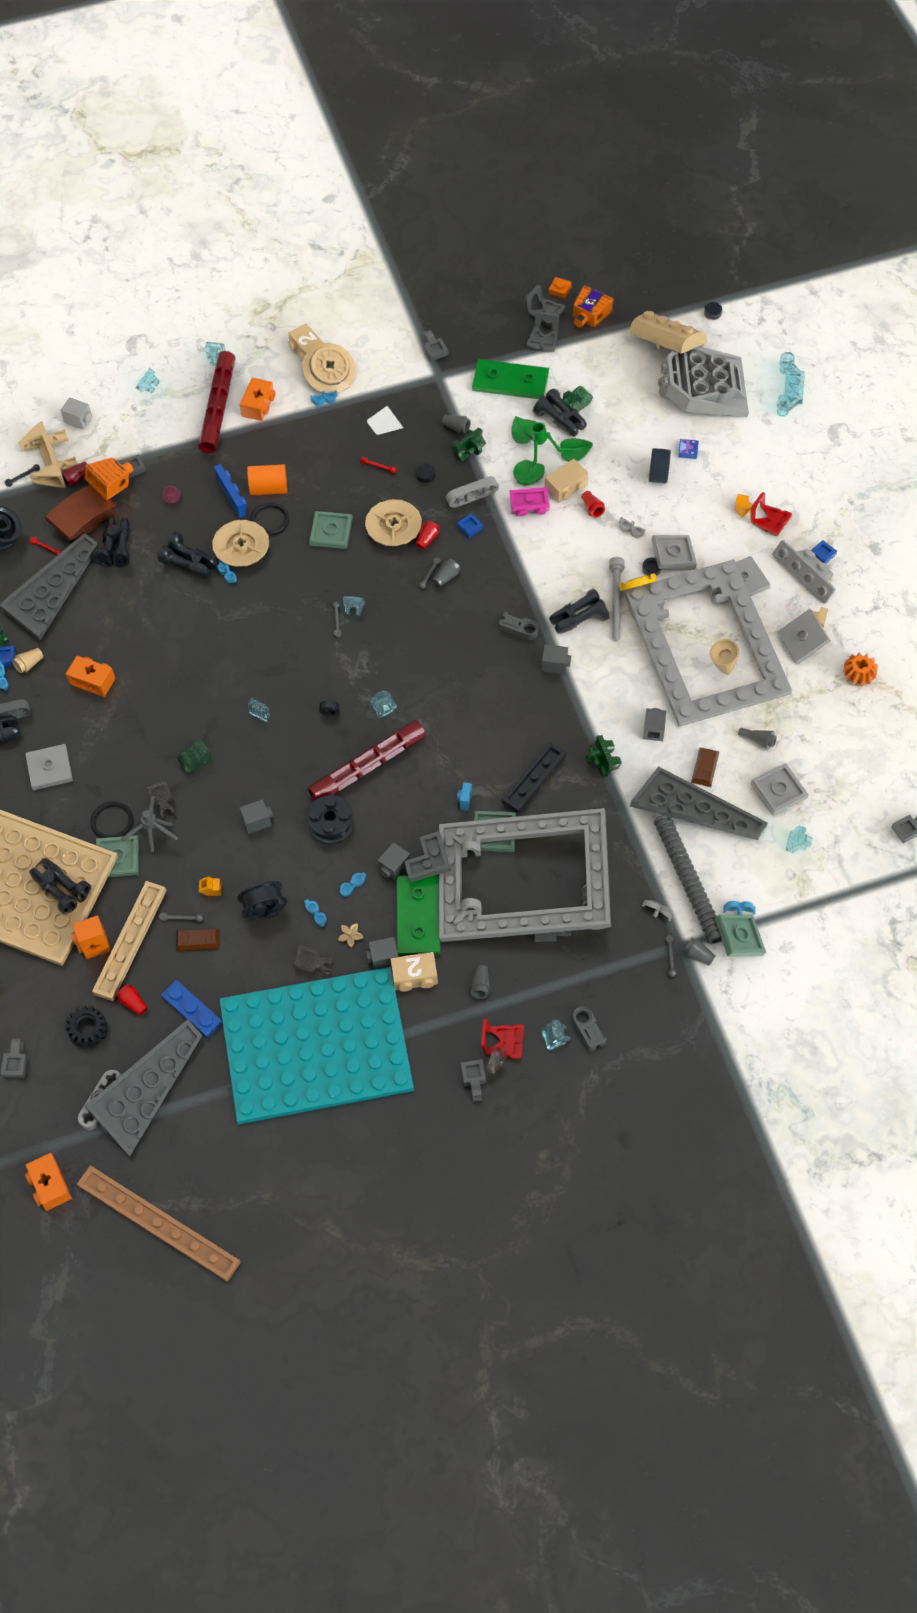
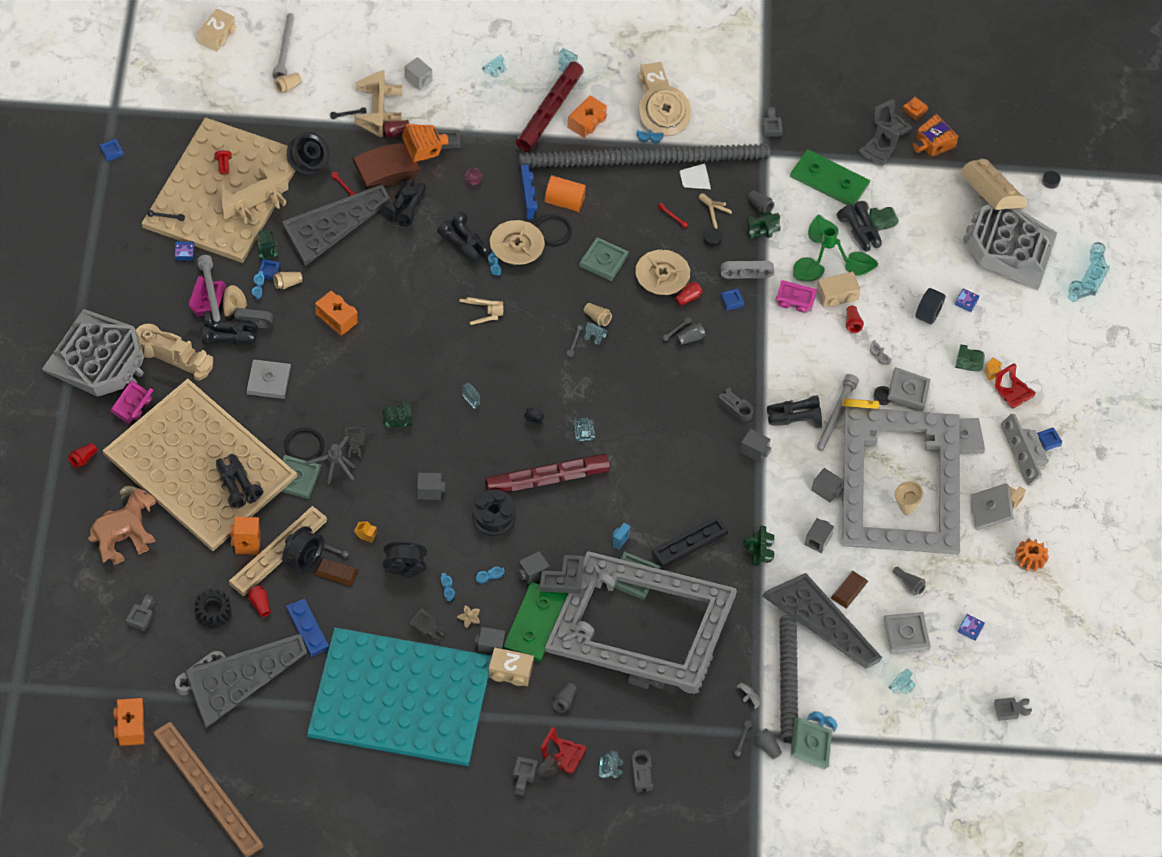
camera: 15 degrees right, 5 degrees down
none -> black wheel [282,526,325,573]
none -> tan plant [459,297,503,325]
none -> dark grey piece [519,143,770,169]
none -> tan cone [584,303,612,326]
none -> tan plant [699,193,732,229]
none -> dark grey brick [811,468,843,503]
none -> clear green leg [955,344,985,372]
none -> tile [958,614,985,641]

